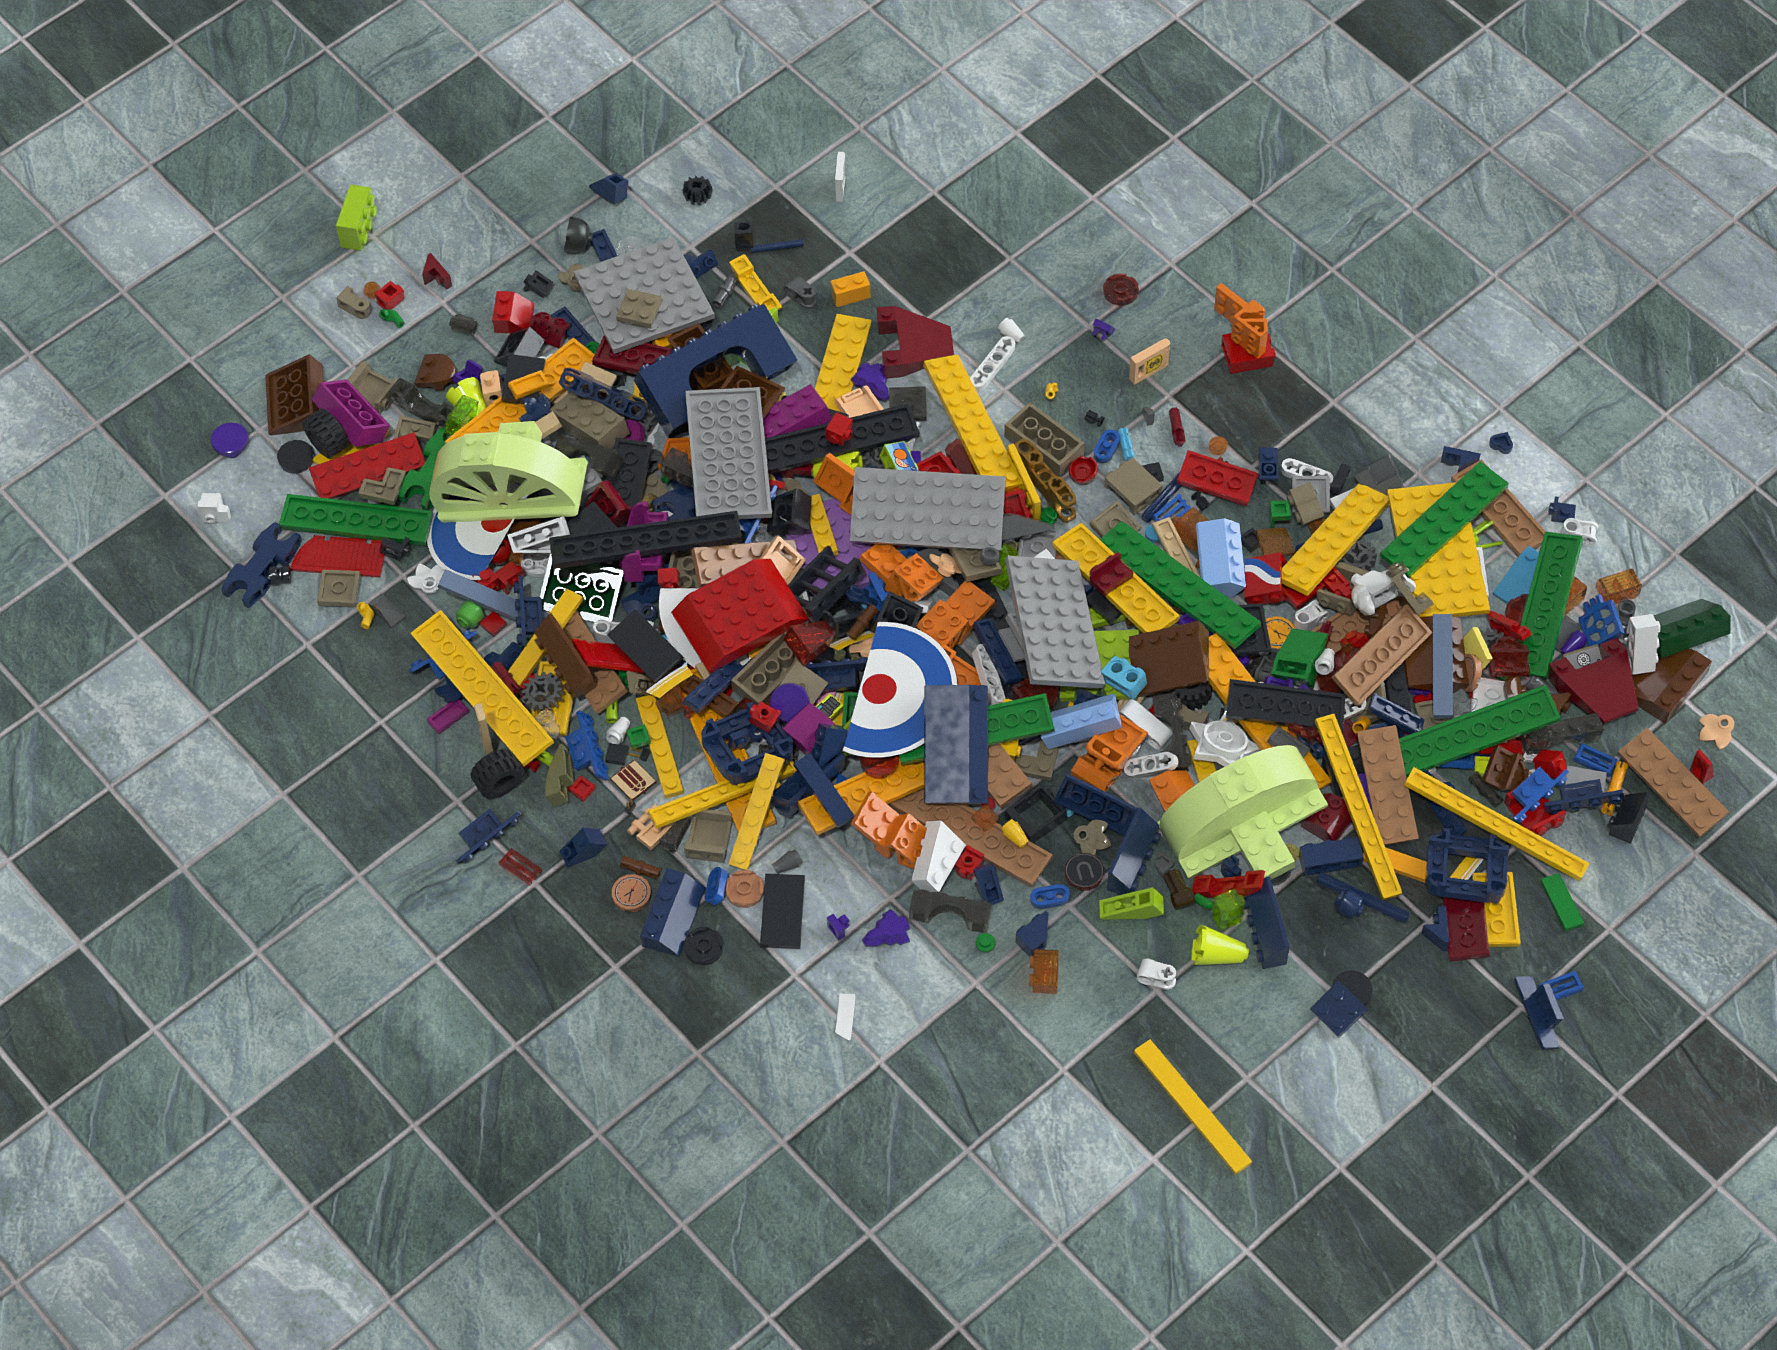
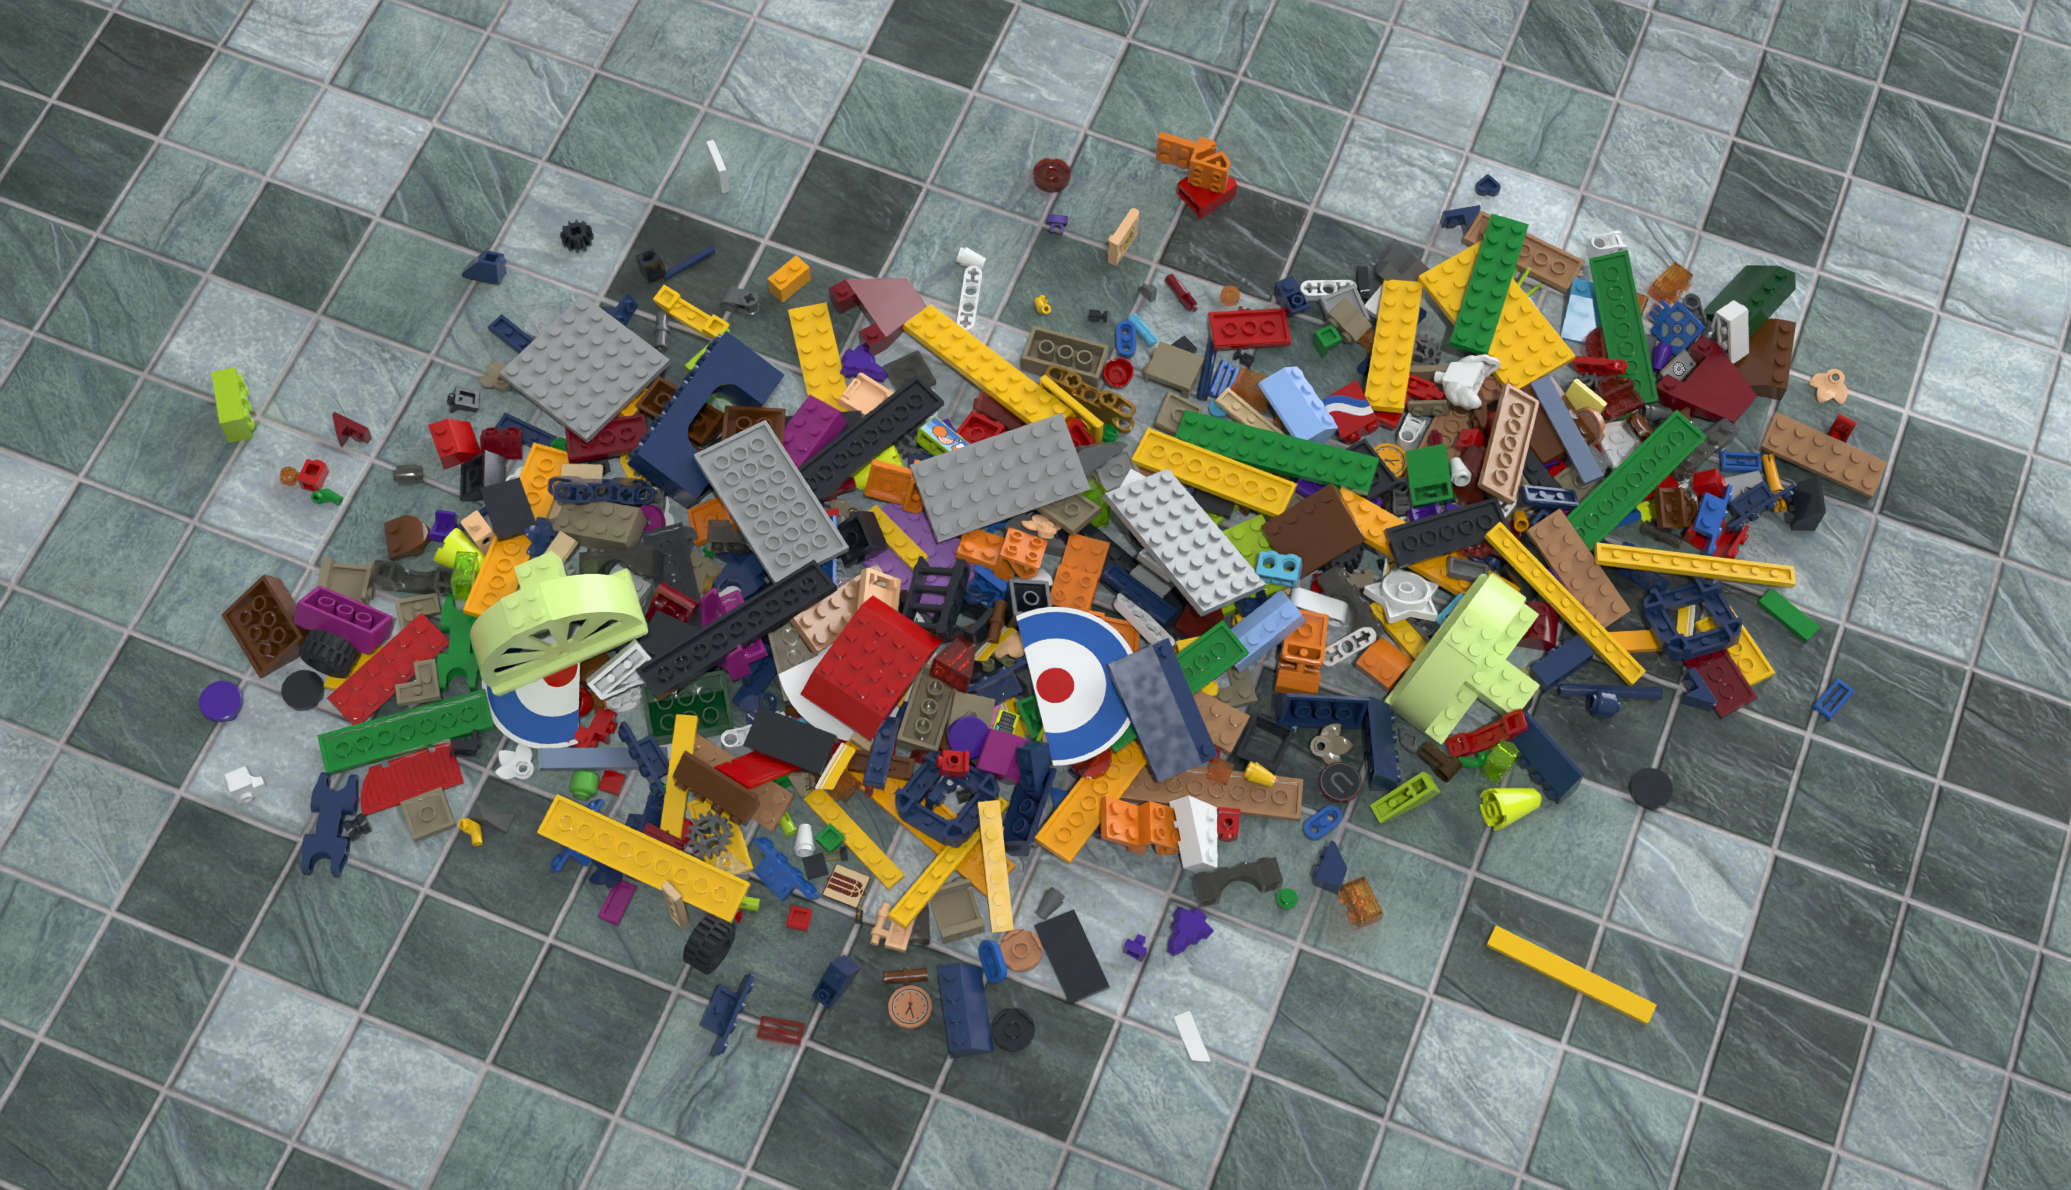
camera: 30 degrees left, 5 degrees up
dark tan leg [336,286,371,319] -> none
light orange tile [508,370,549,399] -> none
olive slope [545,744,574,807] -> none
pearl dark grey cylinder [564,216,592,253] -> none
dark tan plate [616,289,663,328] -> none
red brick [658,568,681,588] -> none
dark blue tile [793,753,855,828] -> none
red brick [826,412,853,446] -> none
dark blue slope [973,863,1004,907] -> none
dark grey tile [980,547,1000,565] -> none
dark red bracket [1090,552,1133,596] -> none
white piece [1136,959,1176,990] -> none
dark blue plate [1220,854,1242,878] -> none
black tile [1241,527,1265,553] -> none
clear orange piece [1255,527,1295,556] -> none
dark blue plate [1310,980,1368,1038] -> none
dark tan panel [1386,562,1434,615] -> none
dark blue bracket [1514,976,1564,1050] -> none
dark blue bracket [1548,496,1576,523] -> none

